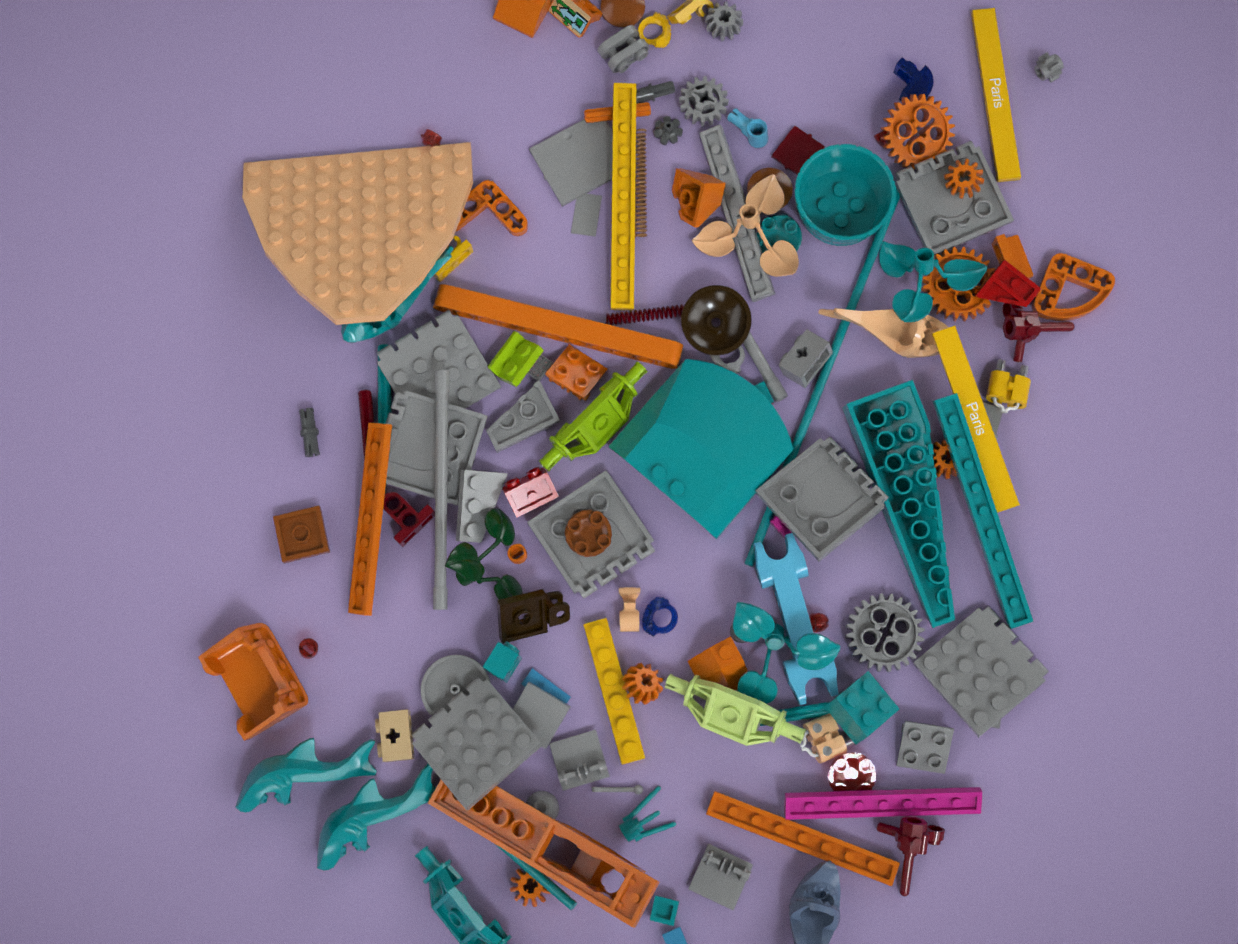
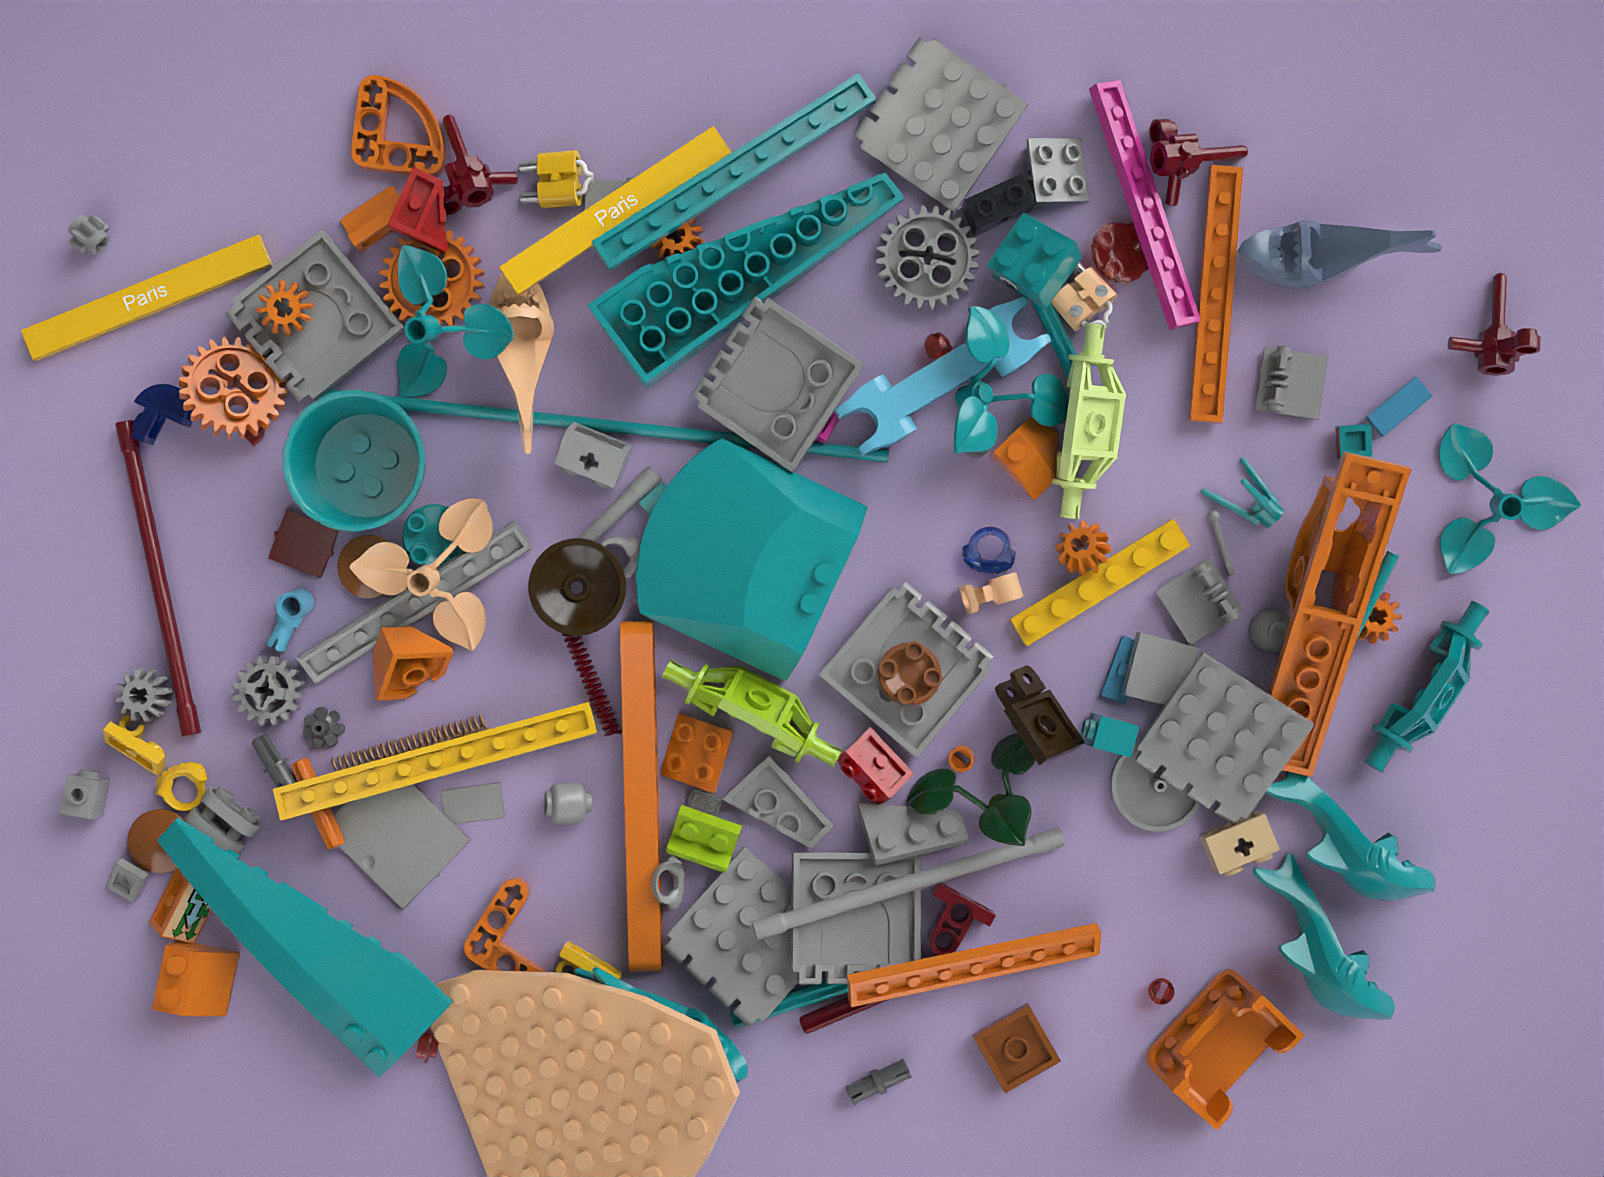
camera: 105 degrees left, 10 degrees up
none -> dark red piece [115,420,202,737]
none -> teal wedge [157,818,453,1078]
none -> light grey head [544,782,592,825]
none -> light grey piece [651,855,685,910]
none -> black brick [961,173,1036,237]

